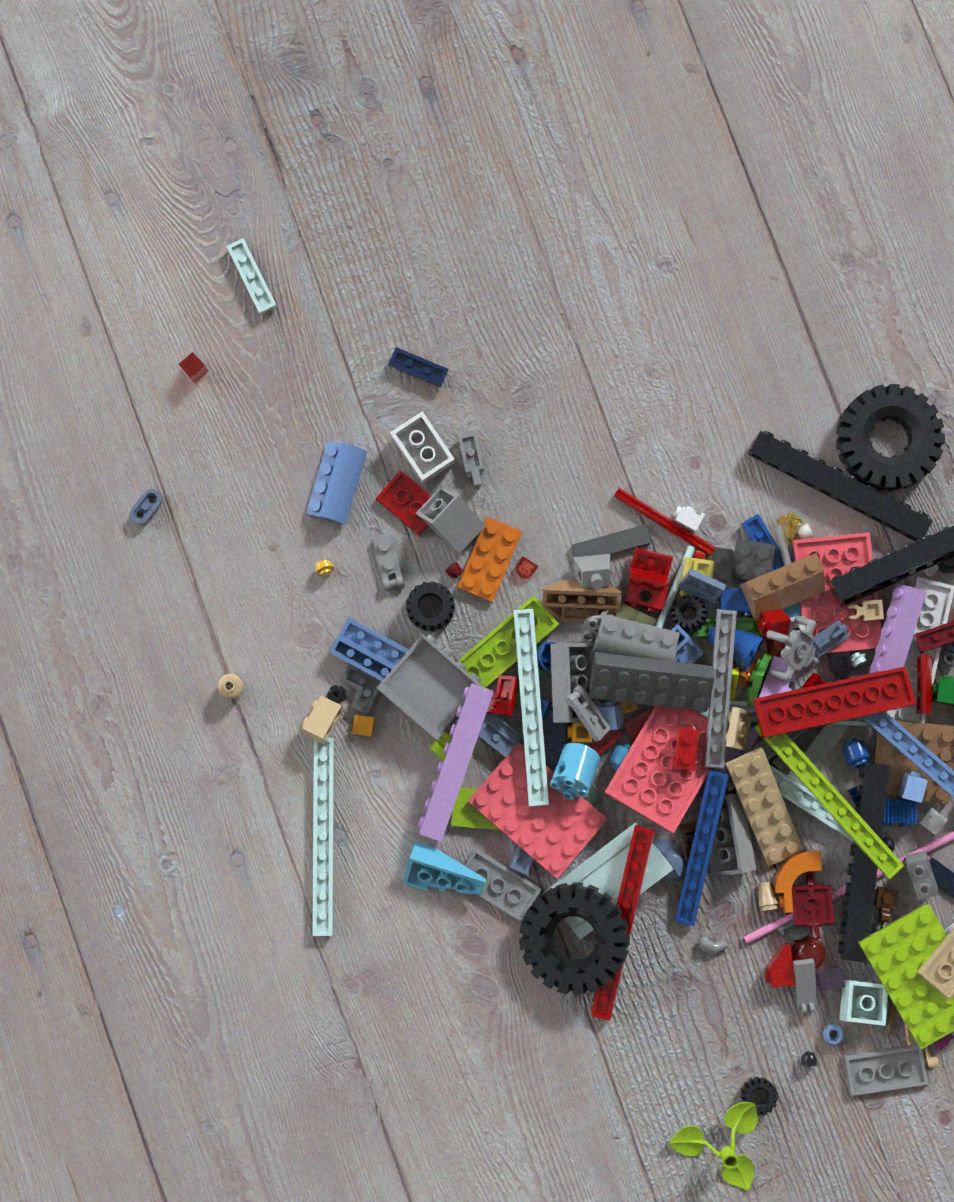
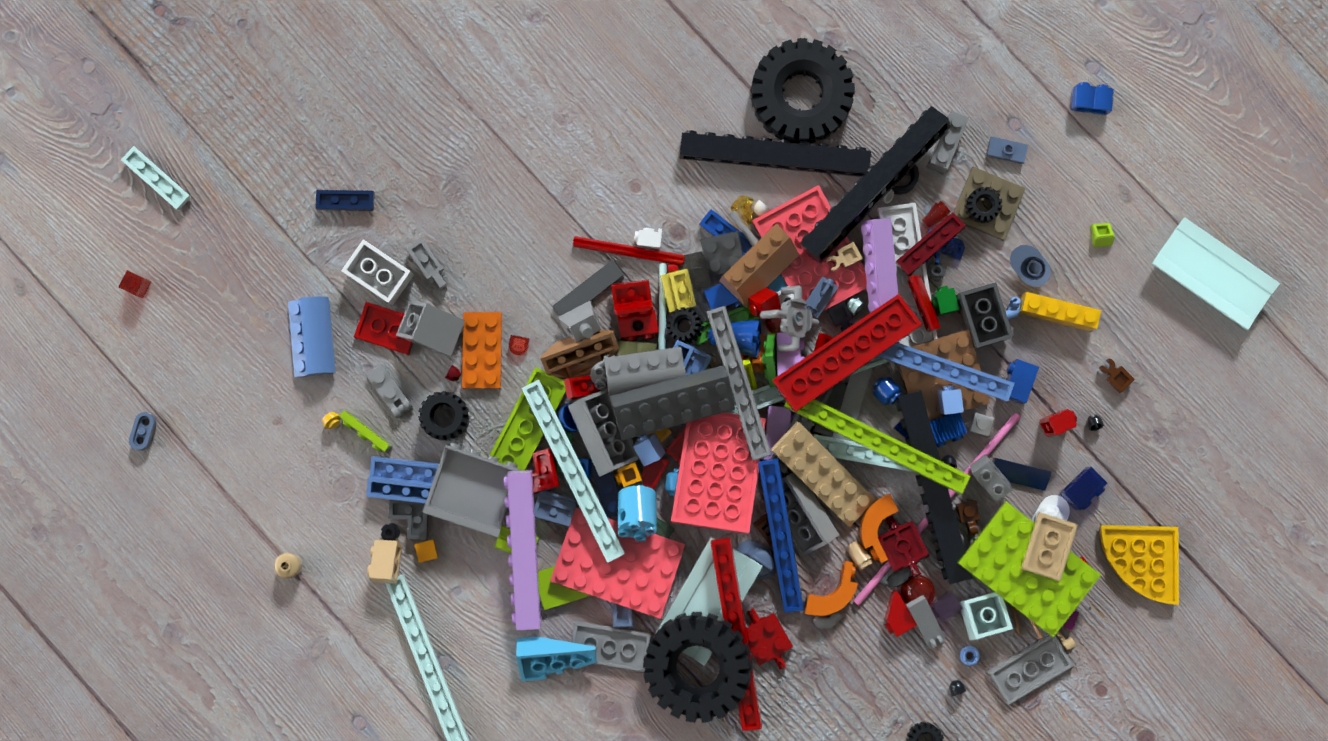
camera: 25 degrees left, 0 degrees up
light grey plate [565,685,611,741] -> none
red brick [672,728,699,774] -> none
sand blue plate [678,569,726,604] -> none
tan plate [725,707,753,751] -> none
none -> lime plate [339,410,392,453]
none -> red slope [564,376,600,400]
none -> red plate [746,608,793,670]
none -> orange arch [804,560,858,616]

